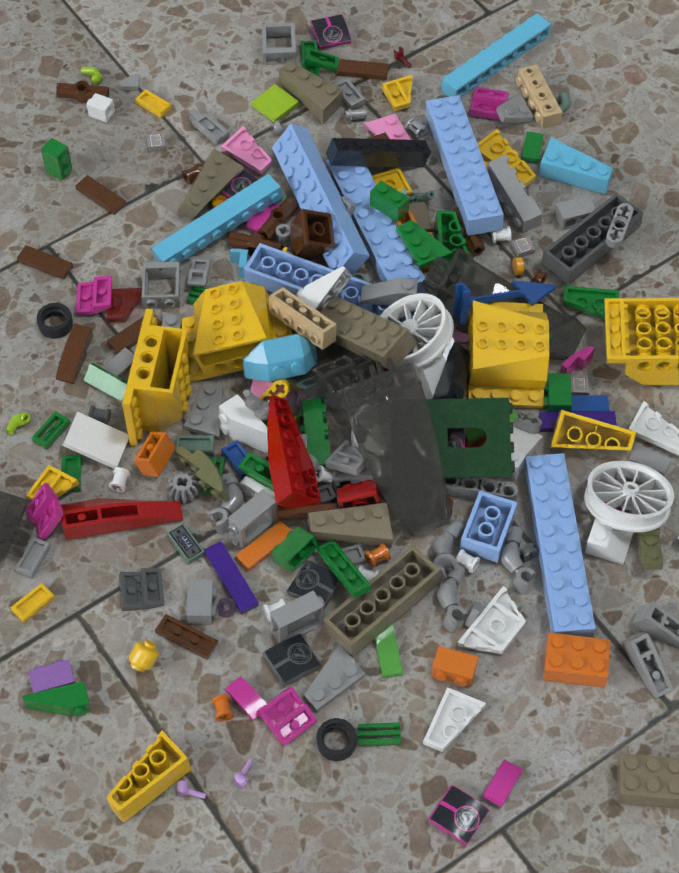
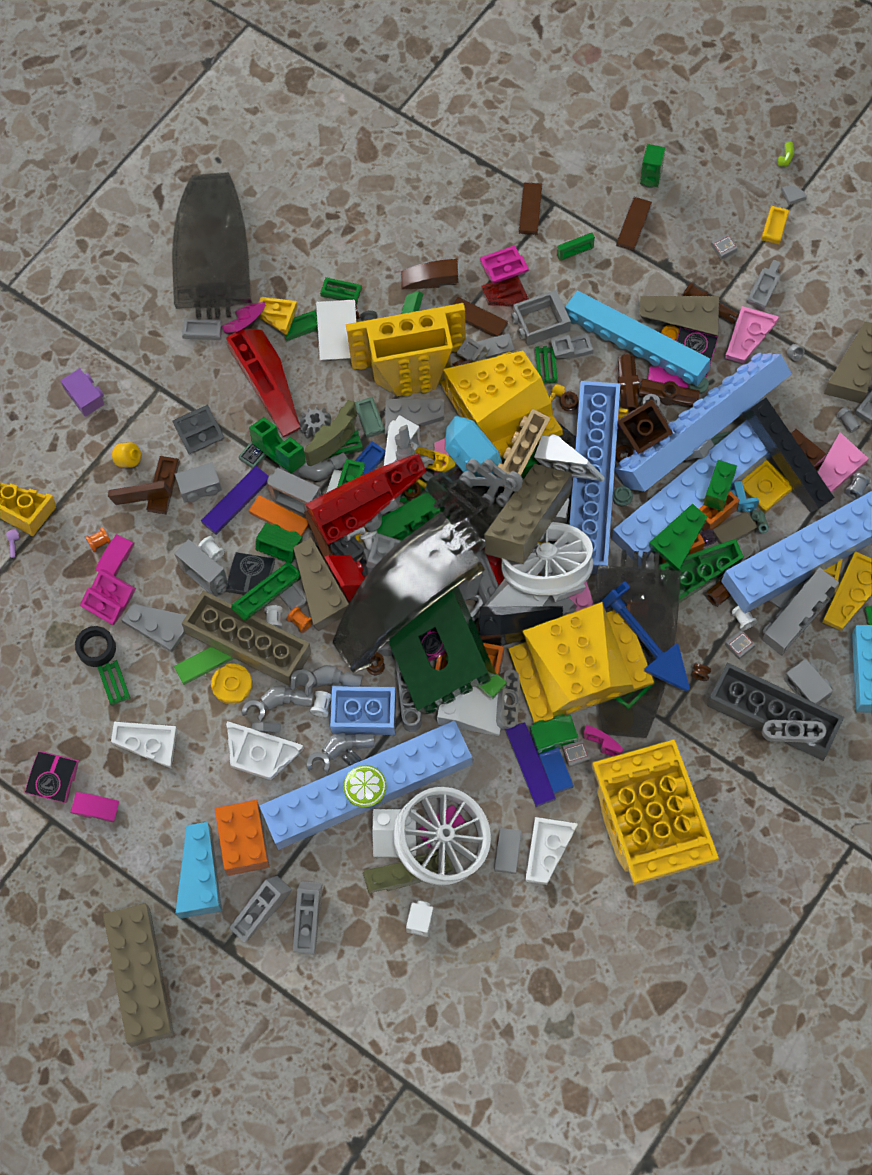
camera: 75 degrees right, 10 degrees up
lime arm [5,412,31,435] -> none
yellow tile [10,583,55,623] -> none
green slope [22,681,91,717] -> none
black tyre [37,303,73,339] -> none
reddish brown piece [56,81,109,103] -> none
white brick [86,93,115,123] -> none
white bush [109,467,131,493] -> none
orange brick [134,432,176,477] -> none
clear purple bush [217,597,236,618] -> none
medium azure bracket [230,249,249,278] -> none
lavender hand [234,759,253,789] -> none
lime tile [251,84,299,122] -> none
black slope [263,633,322,686] -> none
light grey slope [360,278,418,305] -> none
orange brick [431,646,478,687] -> none
light orange tile [512,257,524,276] -> none
yellow wedge [549,410,636,451] -> none
green wing [563,286,619,320] -> none
none -> reddish brown tile [108,481,172,505]
none -> medium azure wedge [176,822,222,919]
none -> yellow tile [211,663,253,704]
none -> green arch [249,417,306,474]
none -> dish [343,765,386,807]
none -> light grey plant [458,459,523,507]
none -> green tile [557,232,595,261]

